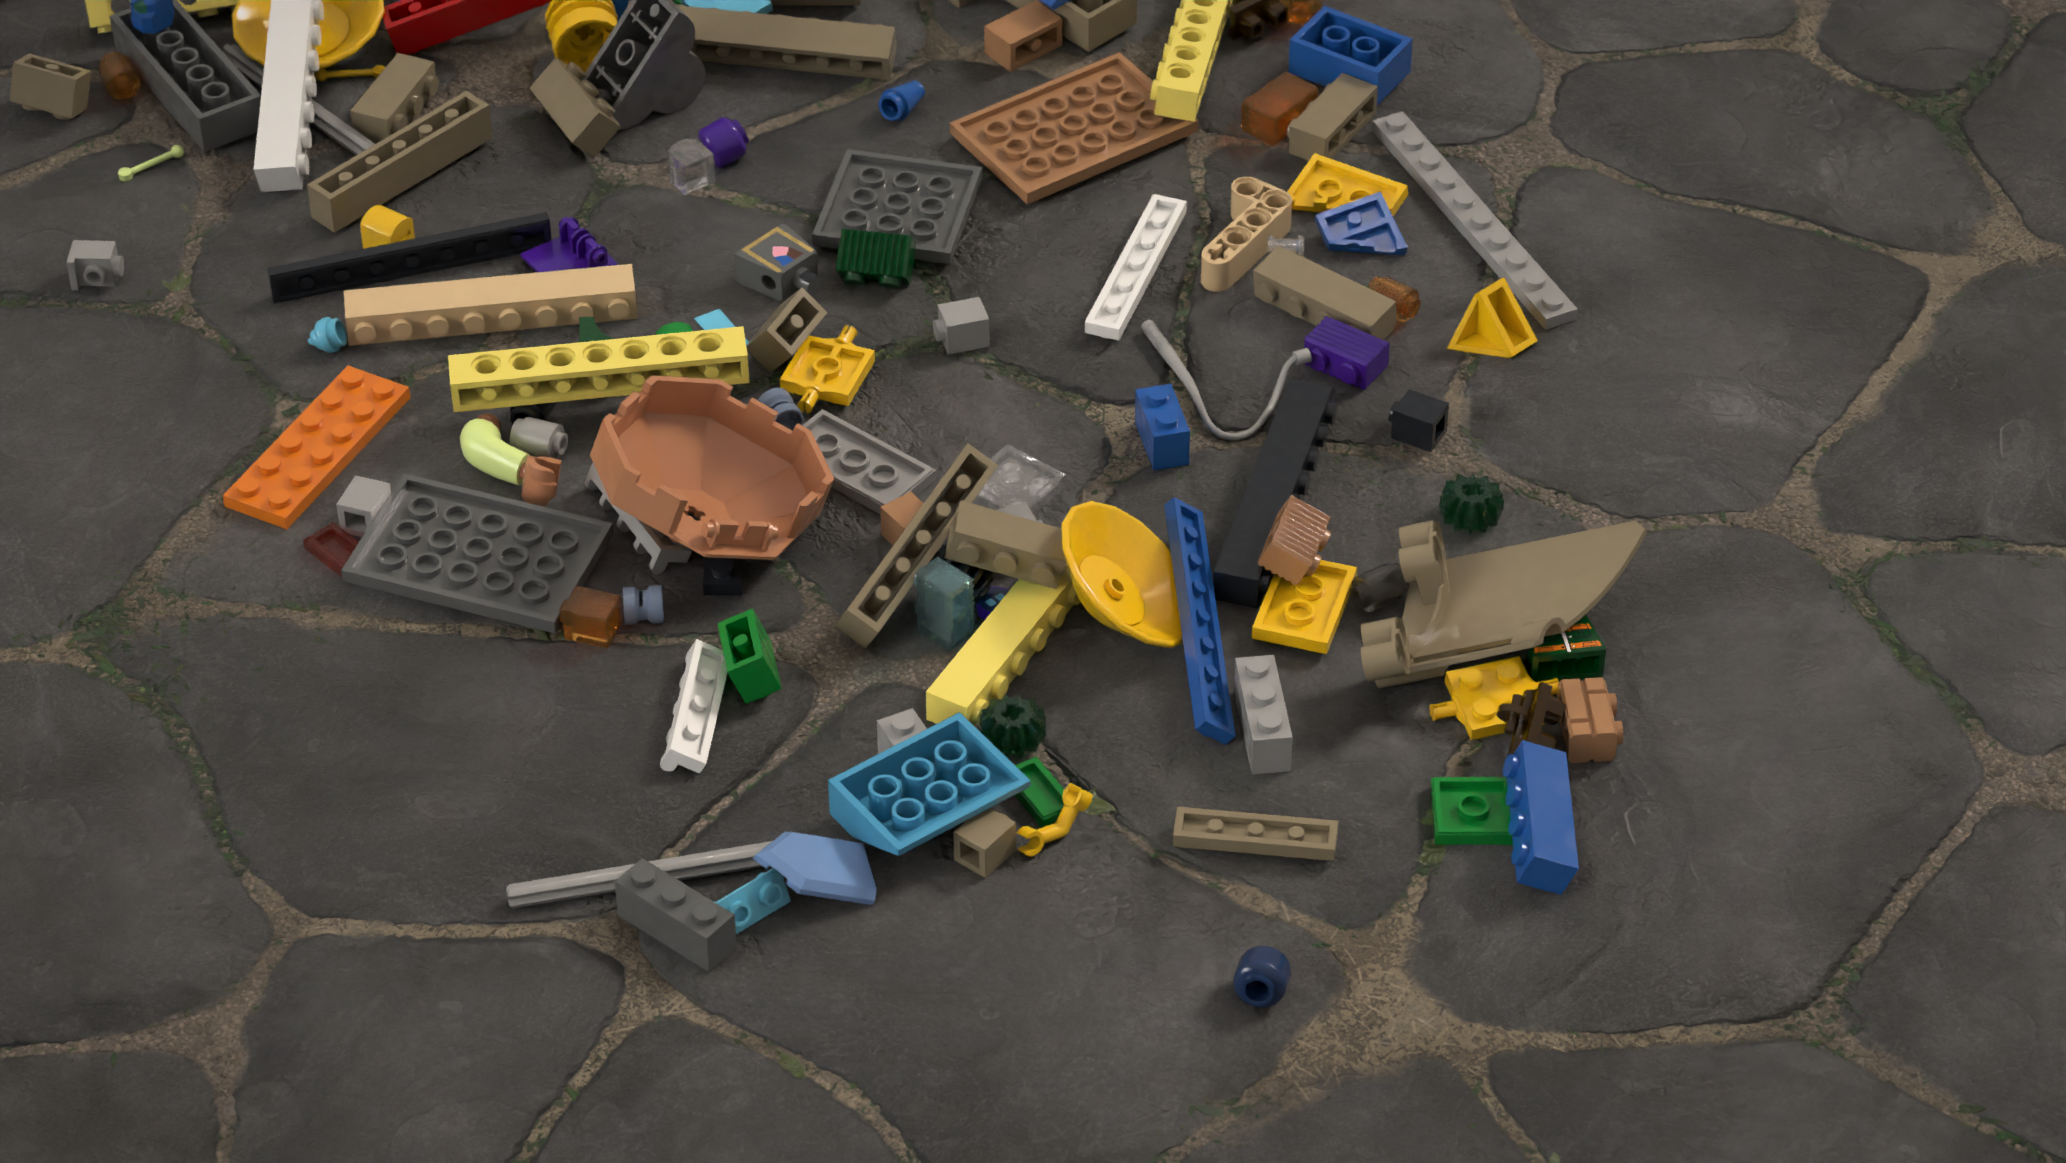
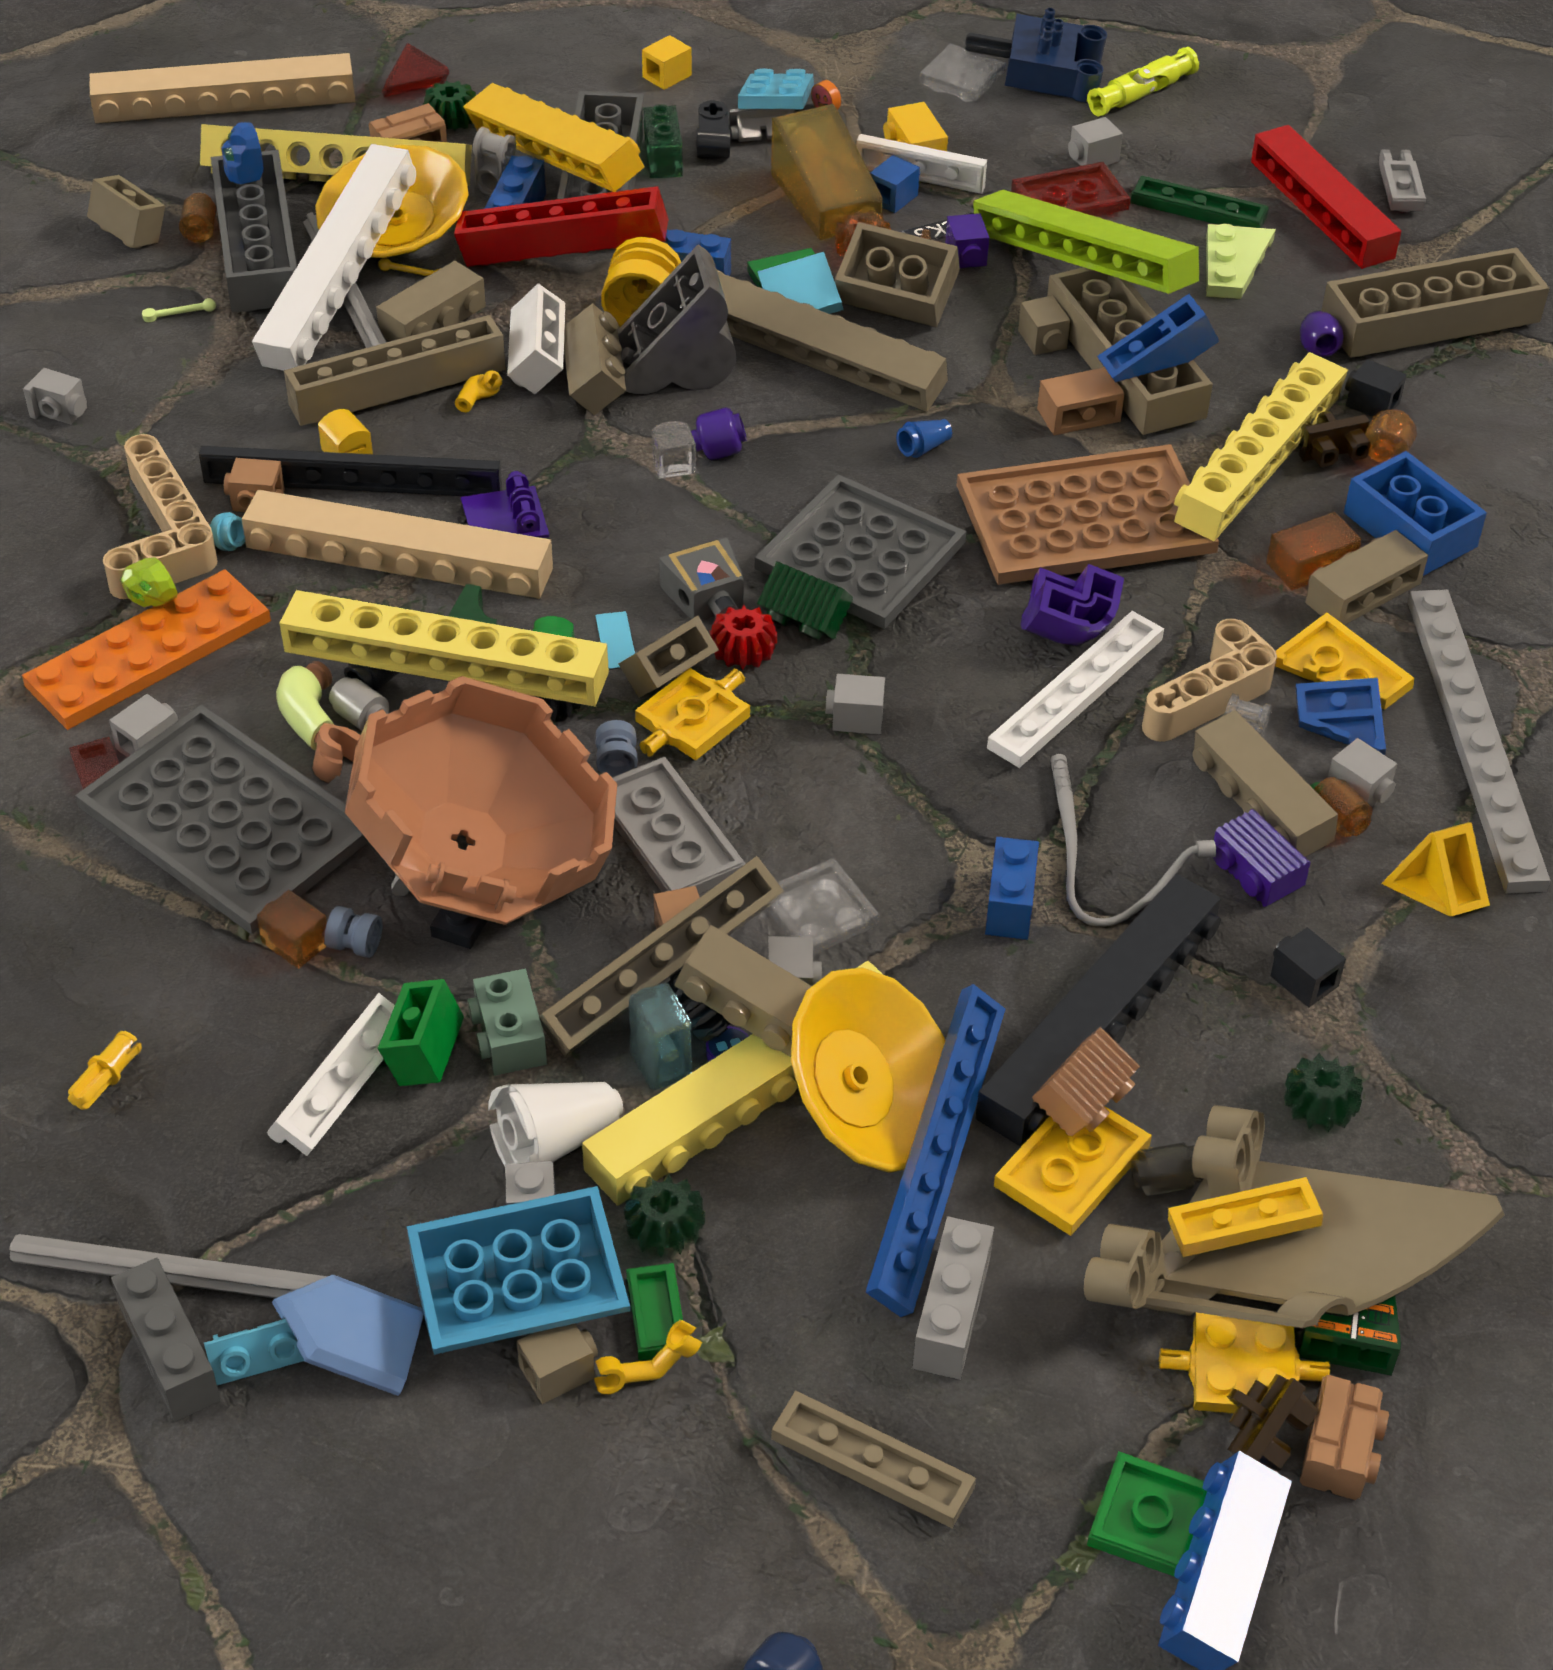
camera: 20 degrees right, 5 degrees up
none -> yellow axle [68,1031,142,1110]
none -> tan beam [103,434,218,599]
none -> lime rock [120,557,178,607]
none -> medium nougat brick [224,458,285,512]
none -> yellow arm [455,370,502,413]
none -> sand green brick [467,968,547,1076]
none -> white cone [488,1082,623,1166]
none -> white brick [507,283,565,394]
none -> red gear [710,605,777,670]
none -> dark purple brick [1021,564,1124,646]
none -> yellow plate [1168,1177,1323,1257]
none -> light grey brick [1325,738,1397,813]

